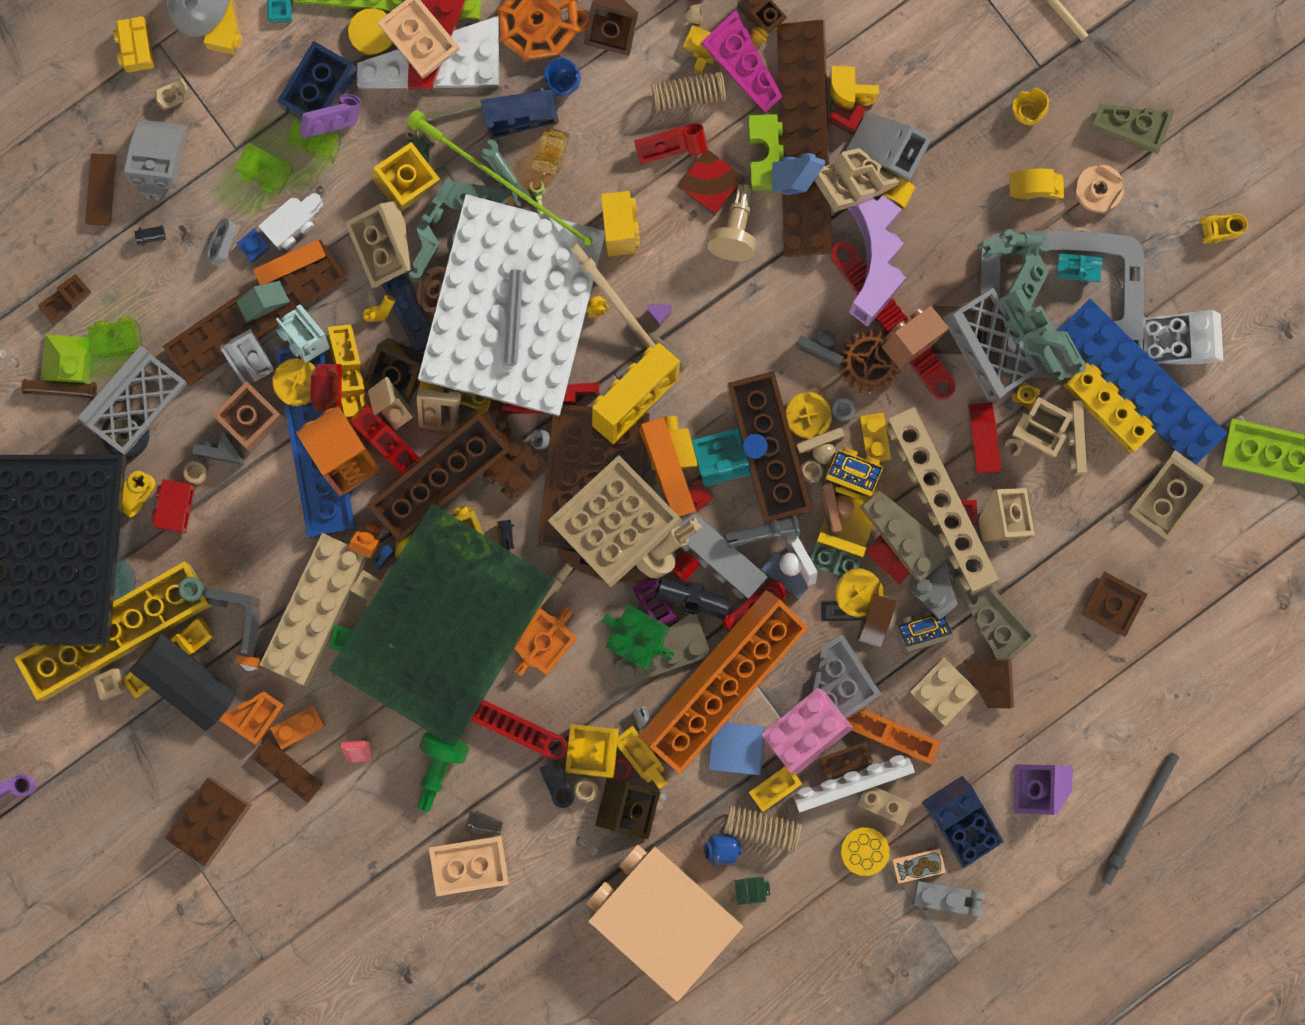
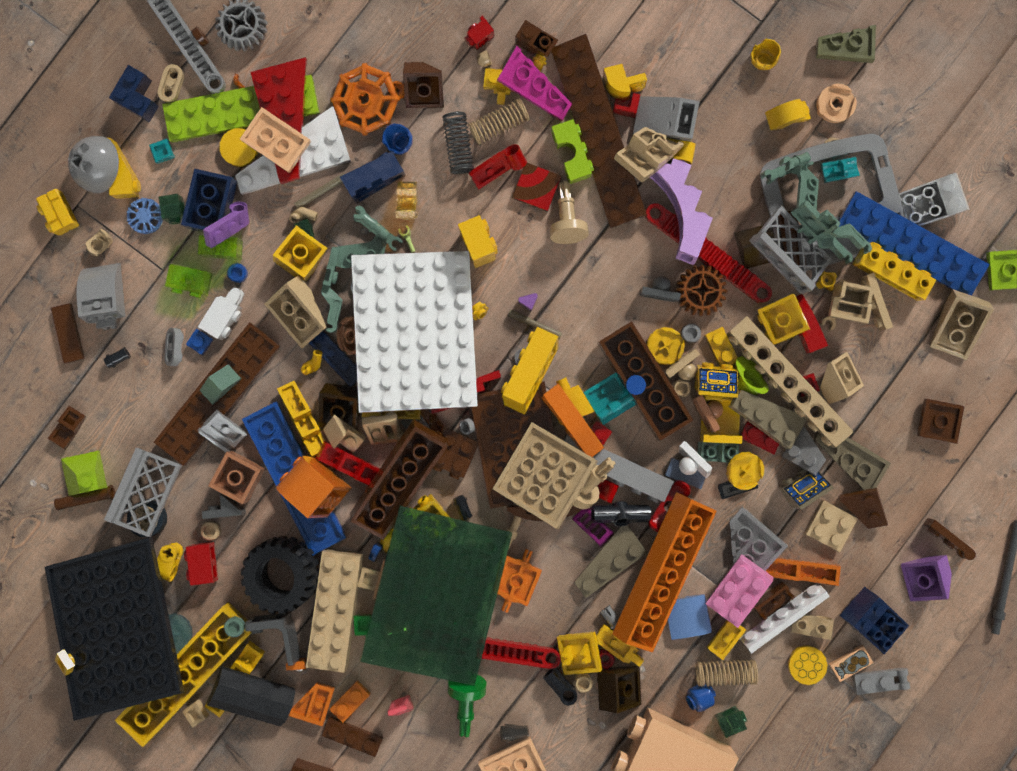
camera: 20 degrees left, 5 degrees up
clear neon green brick [87,317,143,359] -> none
orange sticker [253,240,326,285] -> none
yellow tile [272,358,315,407] -> none
light aqua hinge [276,305,330,363] -> none
red slope [310,364,342,413] -> none
orange plate [348,521,382,558] -> none
lime piece [407,110,592,246] -> none
light grey axle [504,269,523,365] -> none
tan bar [569,243,656,349] -> none
green plate [602,604,674,670] -> none
dark grey pin [725,515,801,549] -> none
medium blue slope [772,153,825,195] -> none
reddish brown slope [857,594,897,647] -> none
nougat brick [882,306,949,369] -> none
yellow piece [1199,214,1248,244] -> none
none -> medium blue wheel [127,198,164,234]
none -> clear green brick [158,194,185,225]
none -> blue tile [227,263,248,283]
none -> black tyre [241,536,319,614]
none -> dark grey piece [442,111,474,174]
none -> lime piece [736,356,769,396]
none -> yellow plate [757,294,810,345]
none -> reddish brown plate [924,518,976,560]

